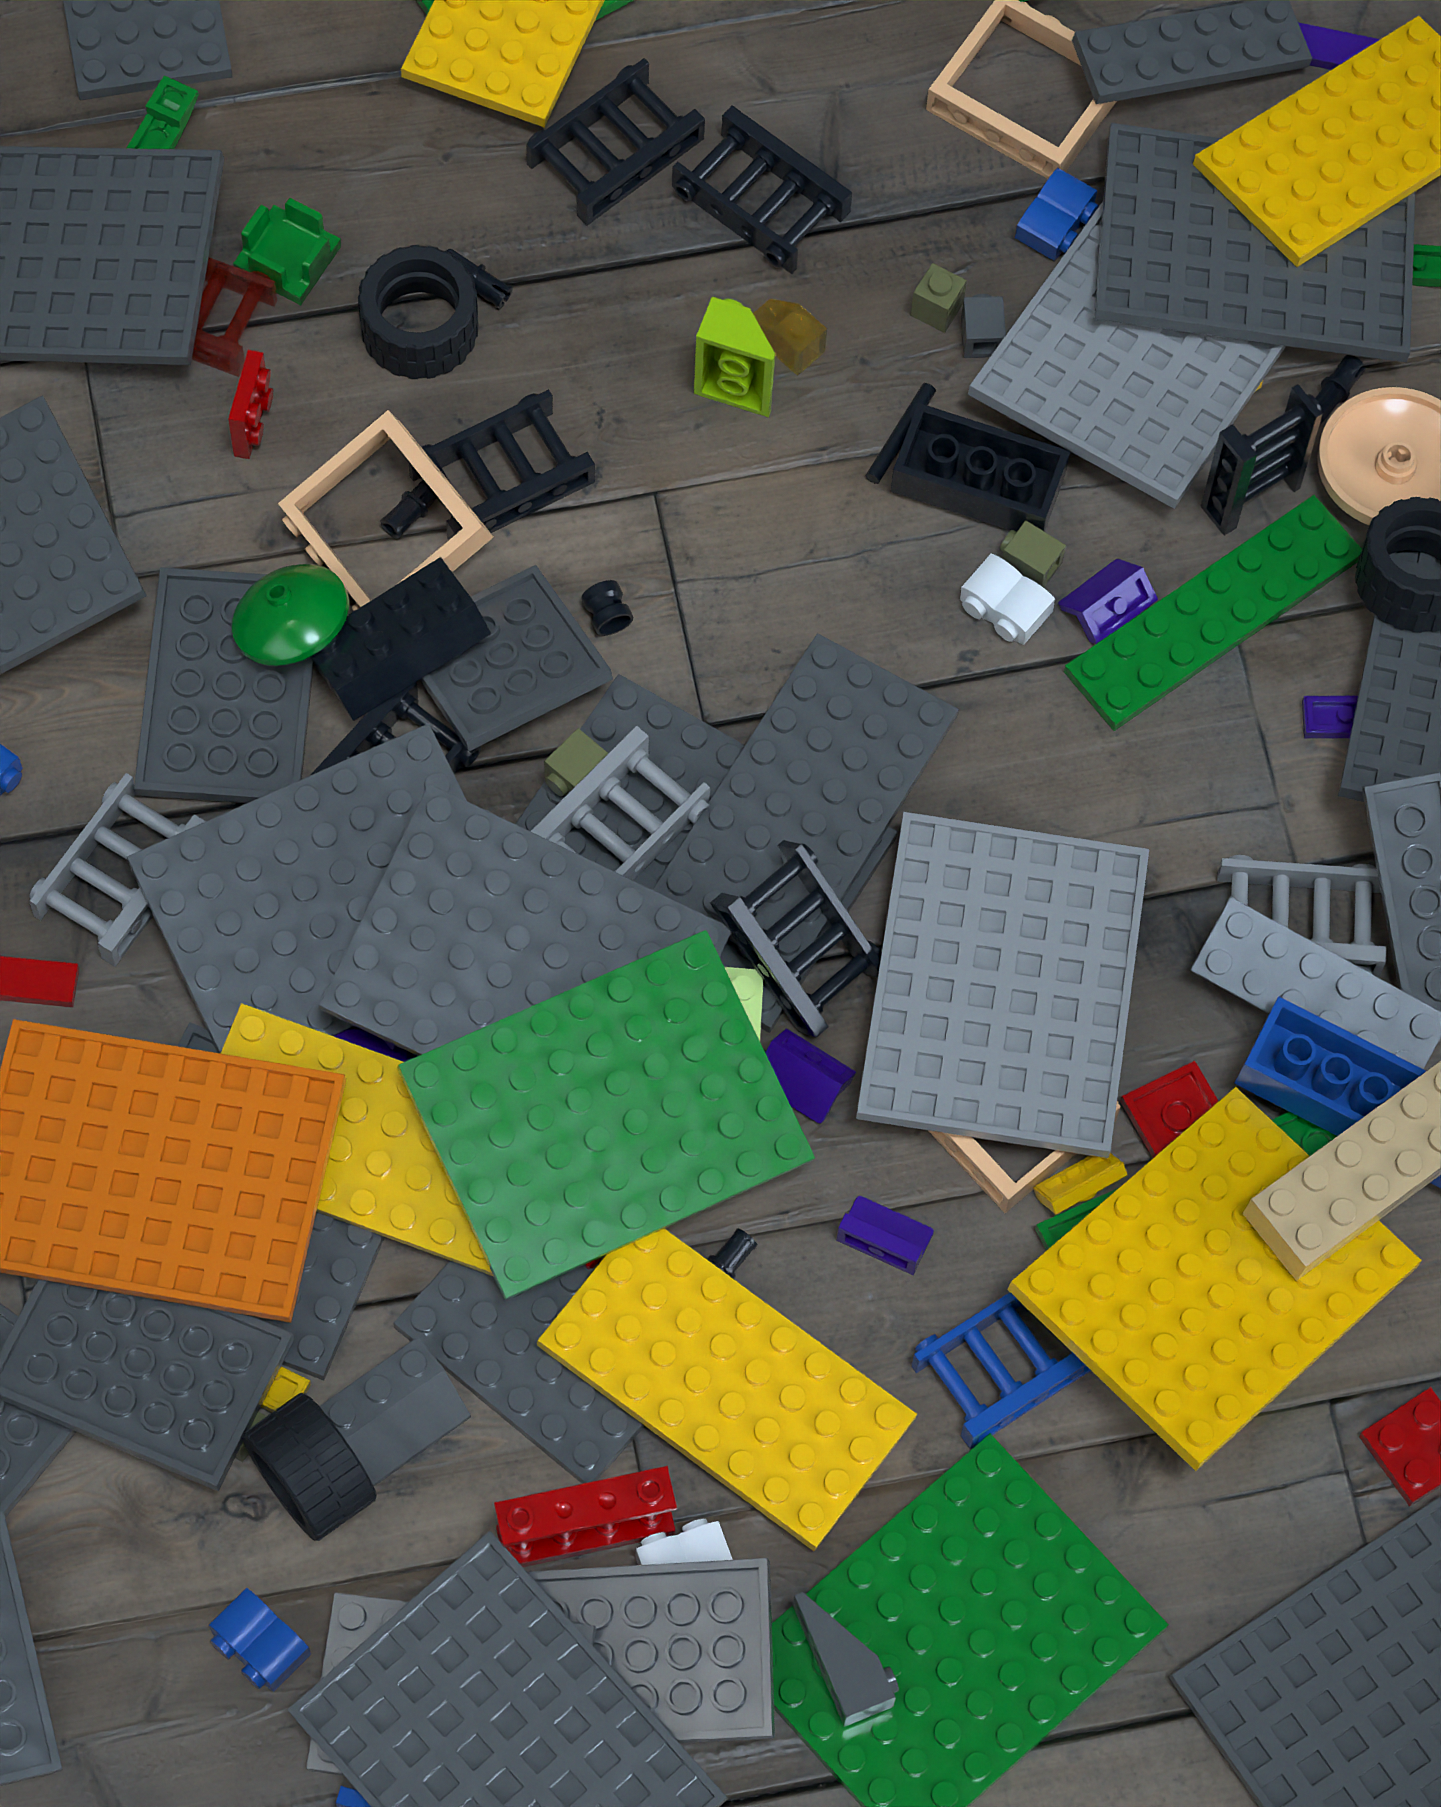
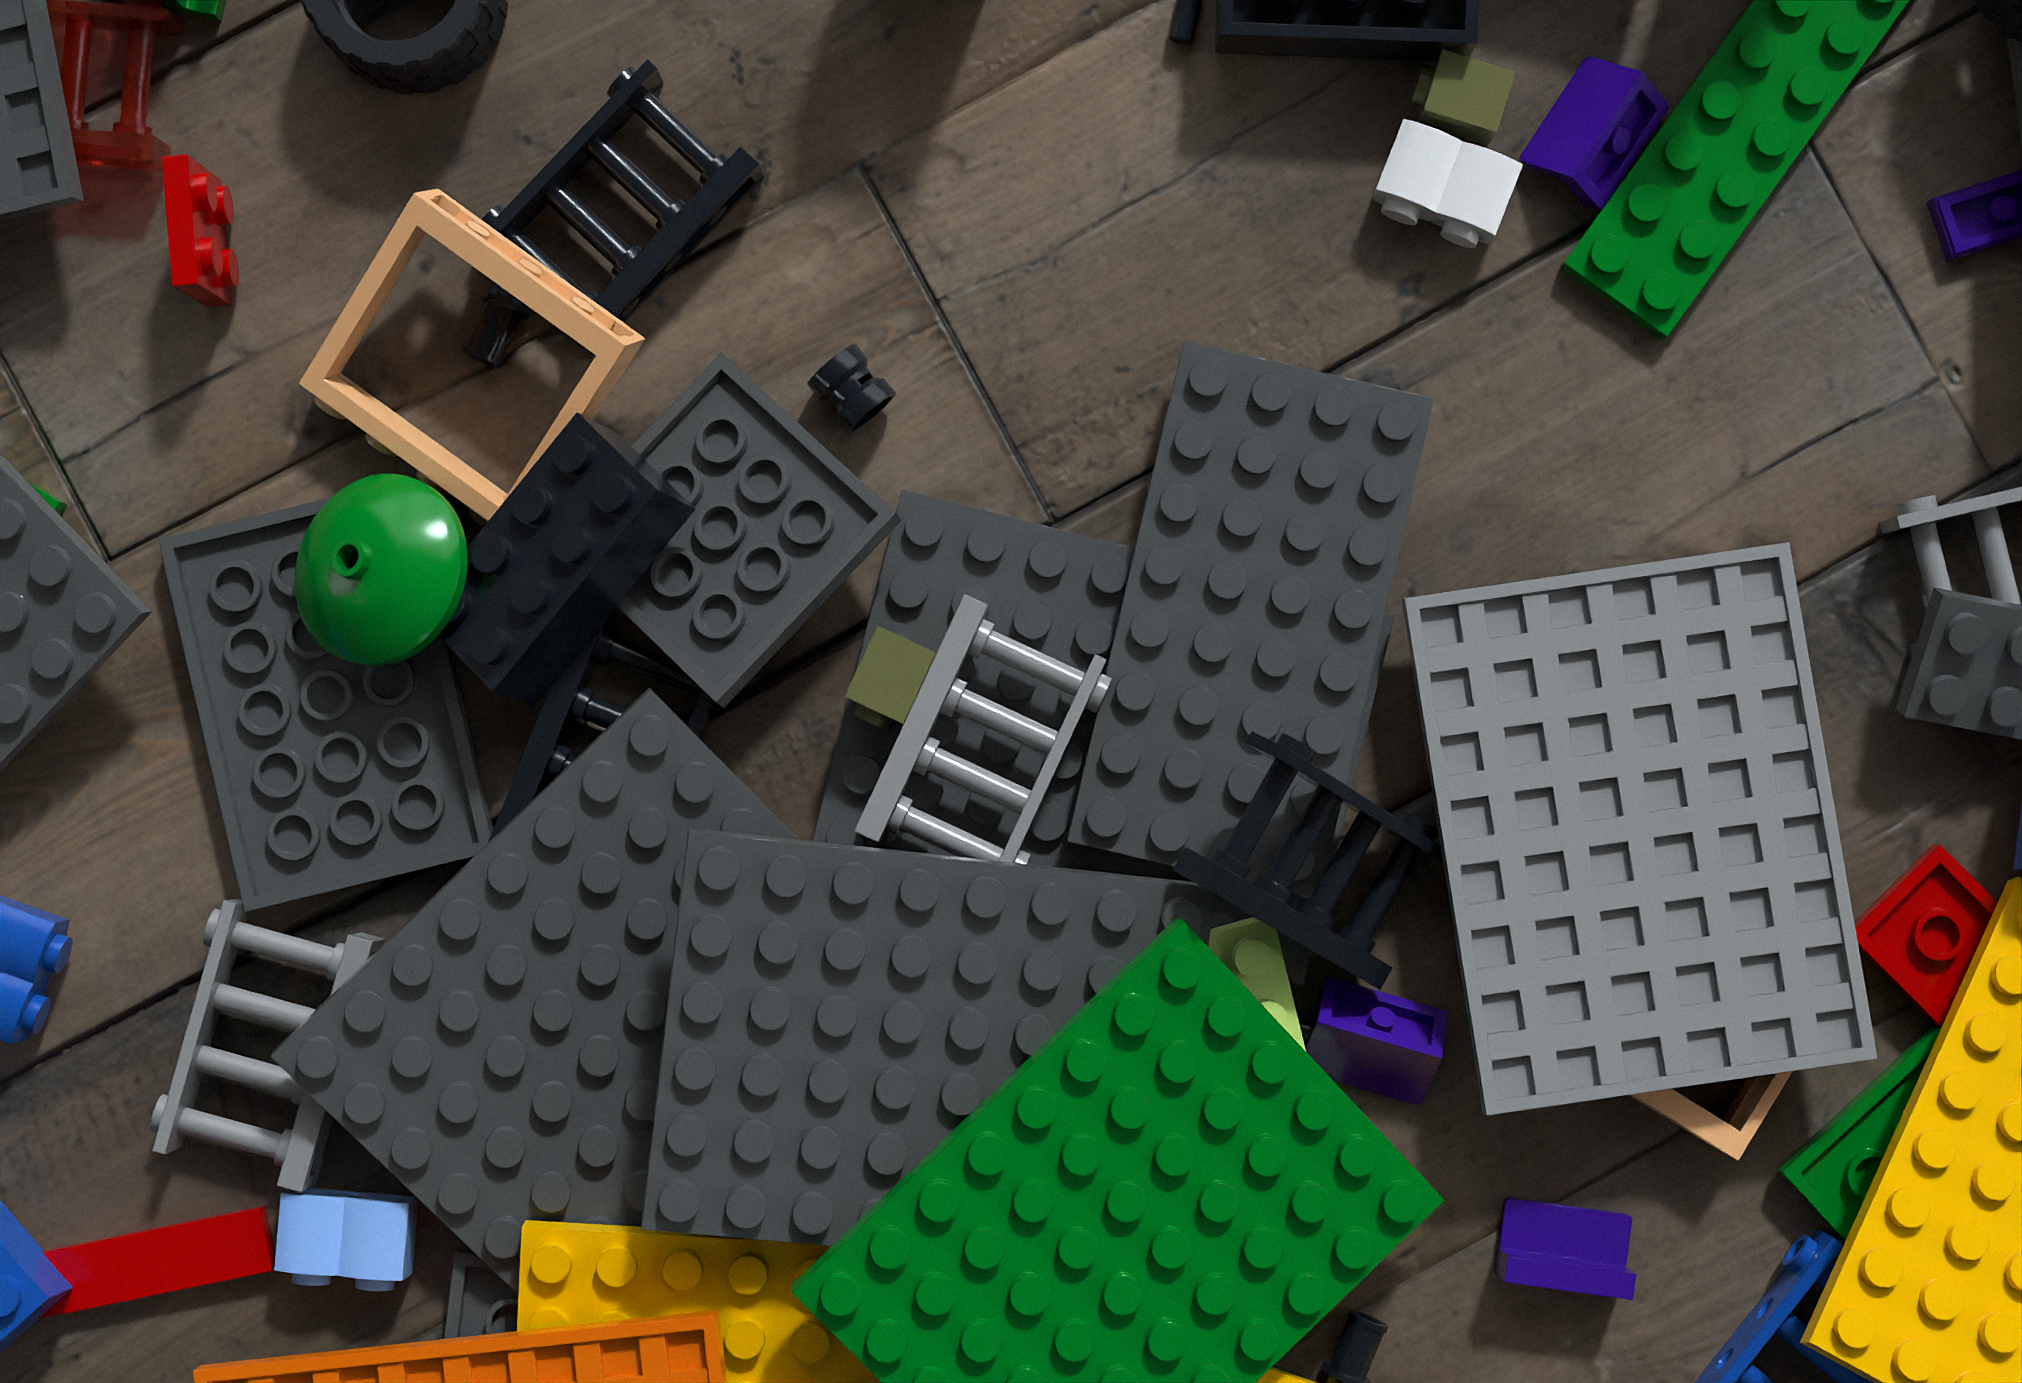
camera: 10 degrees left, 20 degrees up
yellow plate [1033,1153,1128,1215] -> none
none -> light blue brick [274,1187,419,1291]

